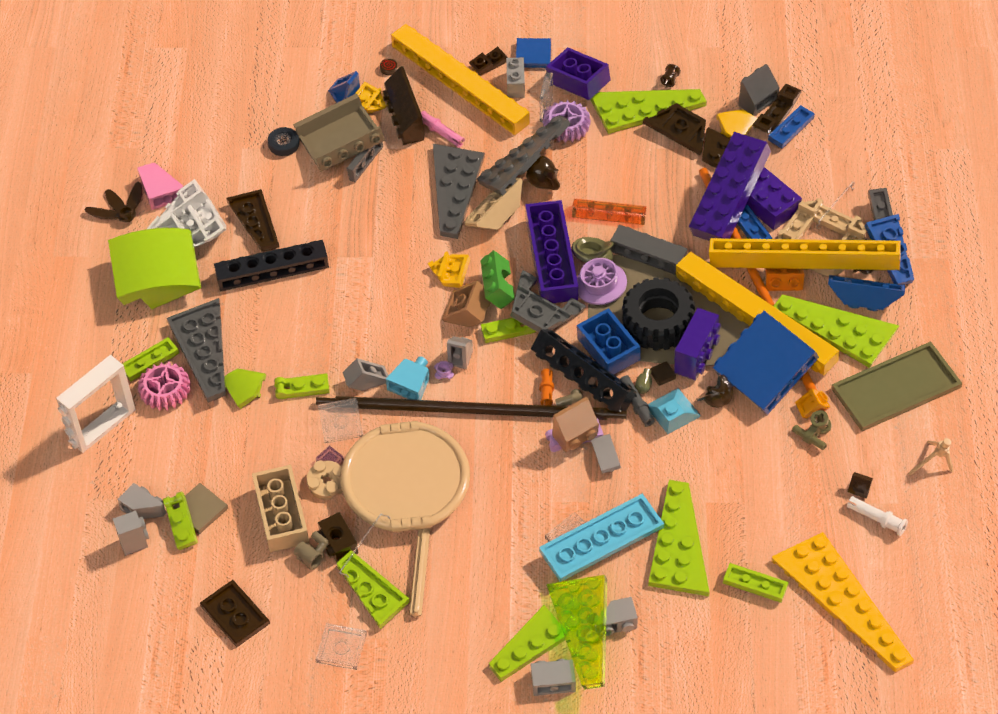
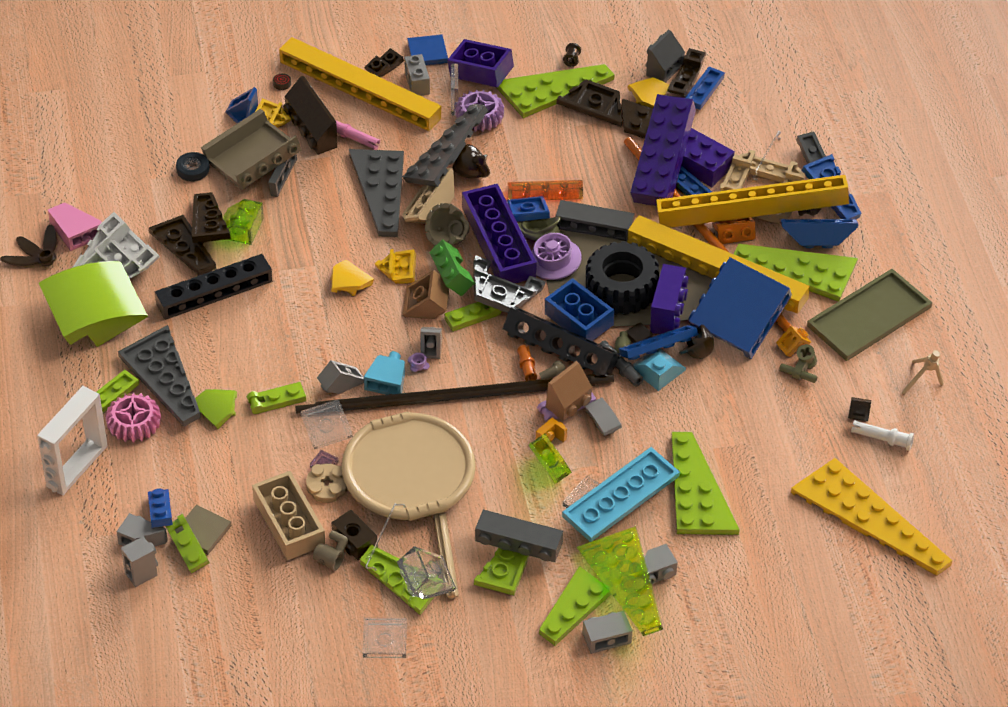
camera: 15 degrees left, 5 degrees down
dark brown tile [200,579,270,647] -> none
lime plate [723,563,789,603] -> none
none -> blue plate [148,488,173,528]
none -> dark brown wing [192,192,231,243]
none -> clear neon green slope [223,199,264,245]
none -> yellow slope [330,260,374,296]
none -> clear slope [397,546,457,599]
none -> dark tan hair [425,203,470,246]
none -> lime wing [474,548,529,596]
none -> dark grey brick [475,509,563,562]
none -> blue tile [506,196,550,222]
none -> clear neon green brick [528,434,572,484]
none -> light orange bracket [535,417,567,448]
none -> blue plate [619,325,698,360]

